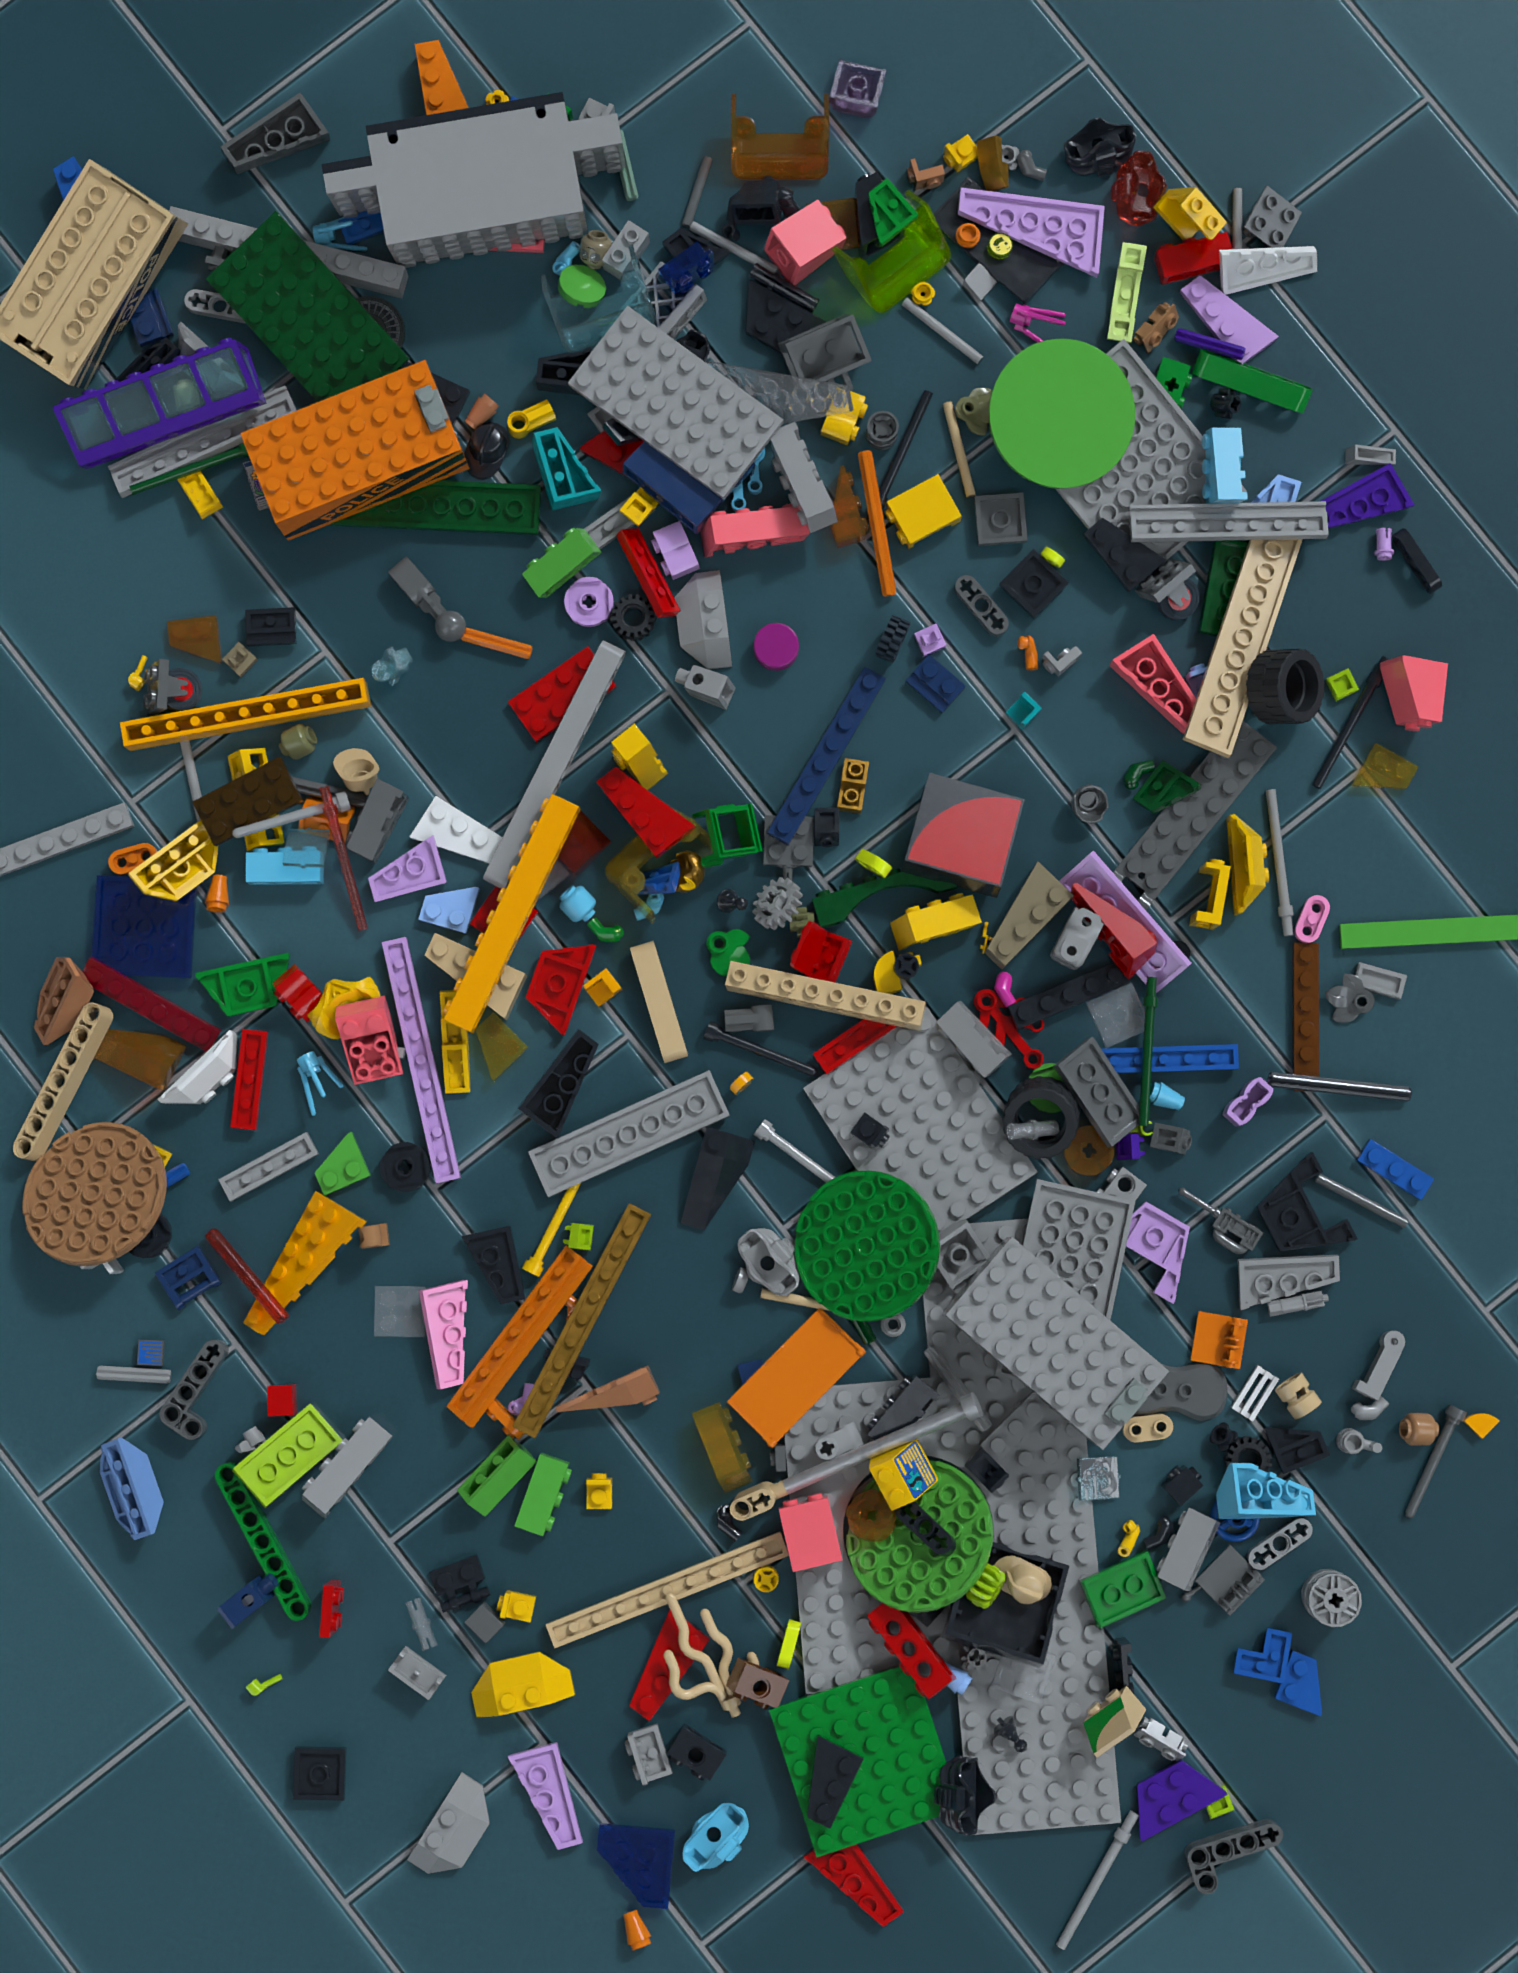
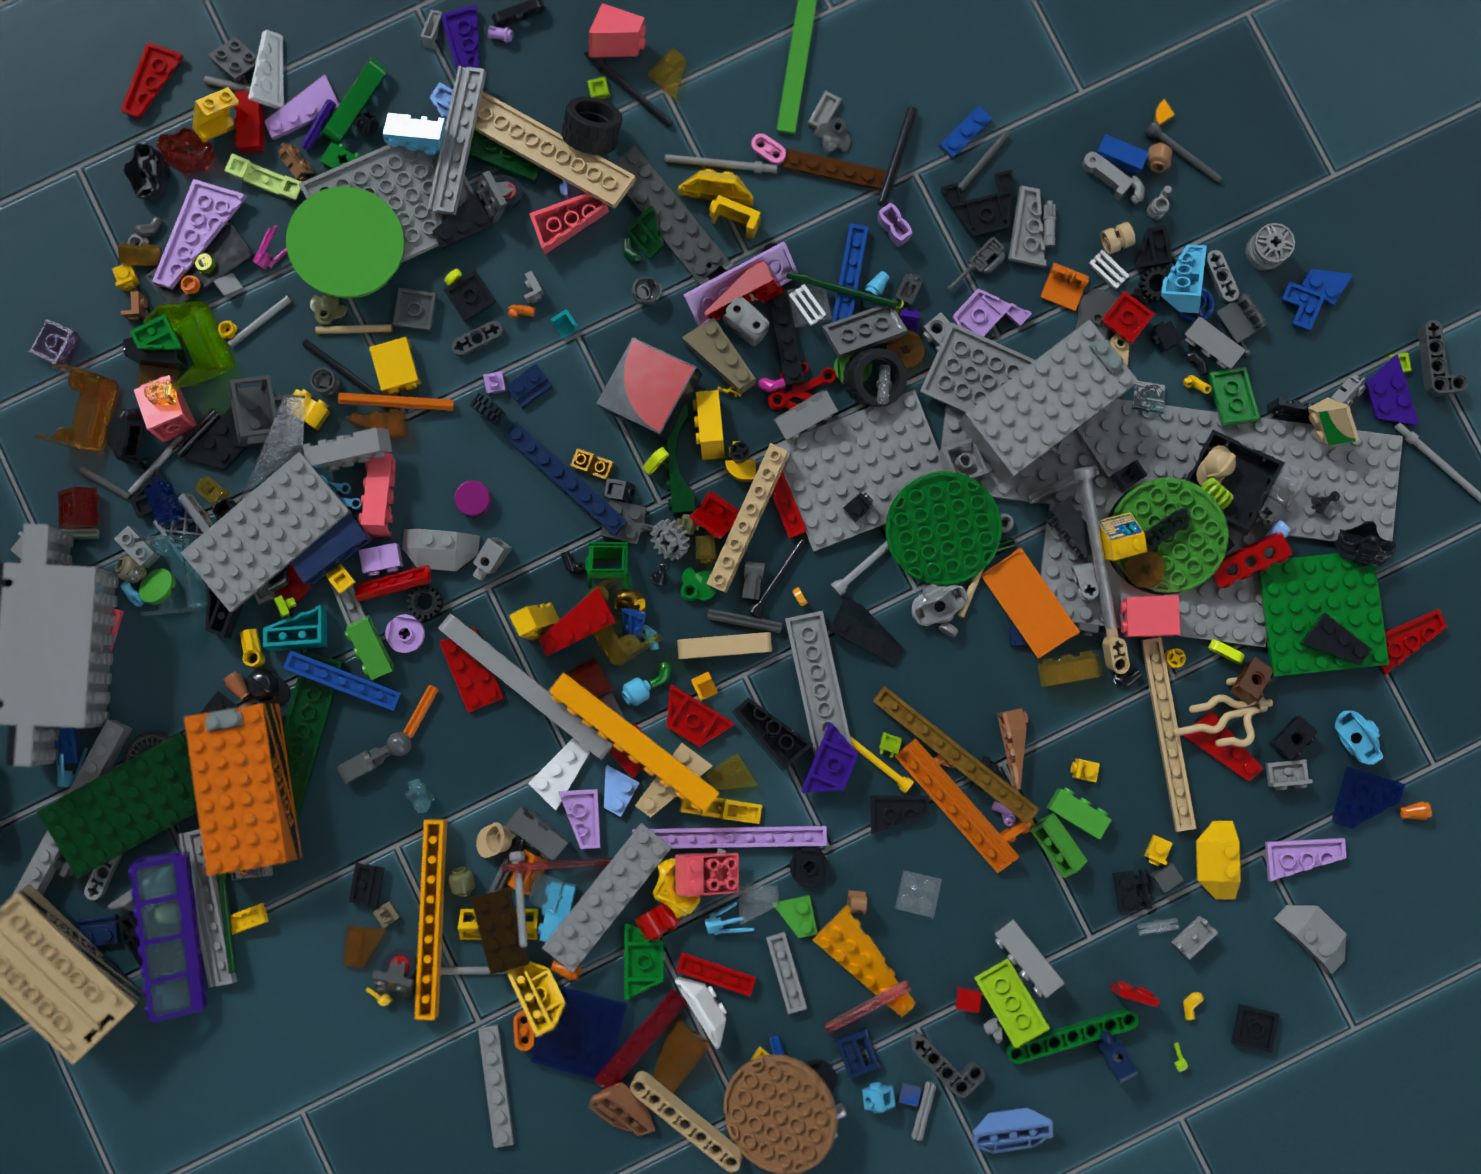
camera: 80 degrees left, 0 degrees up
bright pink wing [419,1280,468,1389] -> none
none -> clear red slope [58,487,99,529]
none -> red wing [120,42,184,119]
none -> clear yellow brick [144,379,178,405]
none -> clear yellow brick [194,475,230,505]
none -> lime tile [274,595,296,619]
none -> blue plate [283,650,401,711]
none -> light grey plate [542,823,672,972]
none -> black arm [560,551,585,574]
none -> clear yellow brick [695,536,716,564]
none -> dark grey axle [707,609,782,633]
none -> clear wing [739,885,779,924]
none -> white tile [789,284,826,327]
none -> dark purple wing [801,722,859,793]
none -> medium azure brick [862,1082,895,1113]
none -> blue piece [1096,134,1149,175]
none -> red plate [1100,291,1155,345]
none -> yellow arm [1183,992,1203,1020]

